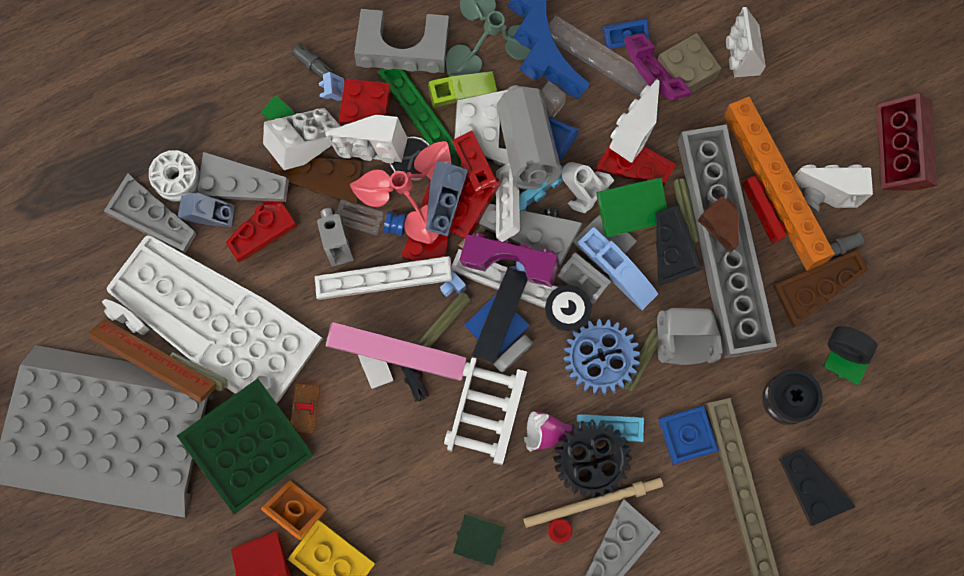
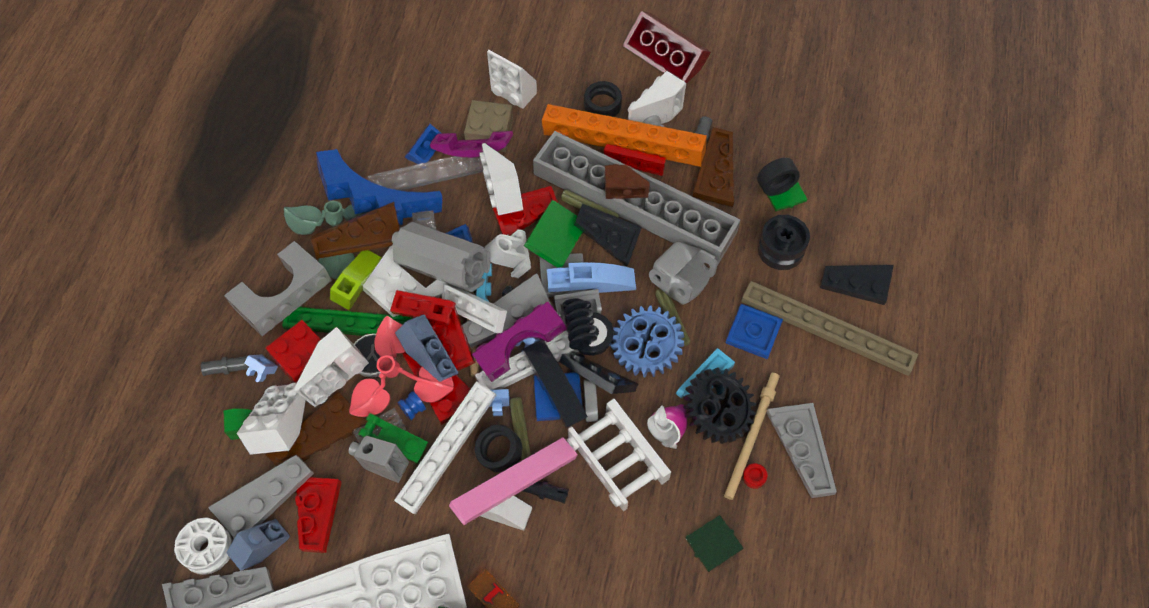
camera: 50 degrees left, 15 degrees down
none -> reddish brown wing [311,202,400,259]
none -> green plate [358,413,428,464]
none -> black tyre [475,425,523,473]
none -> black wing [559,351,638,394]
none -> black piece [563,298,597,350]
none -> black tyre [584,81,622,117]

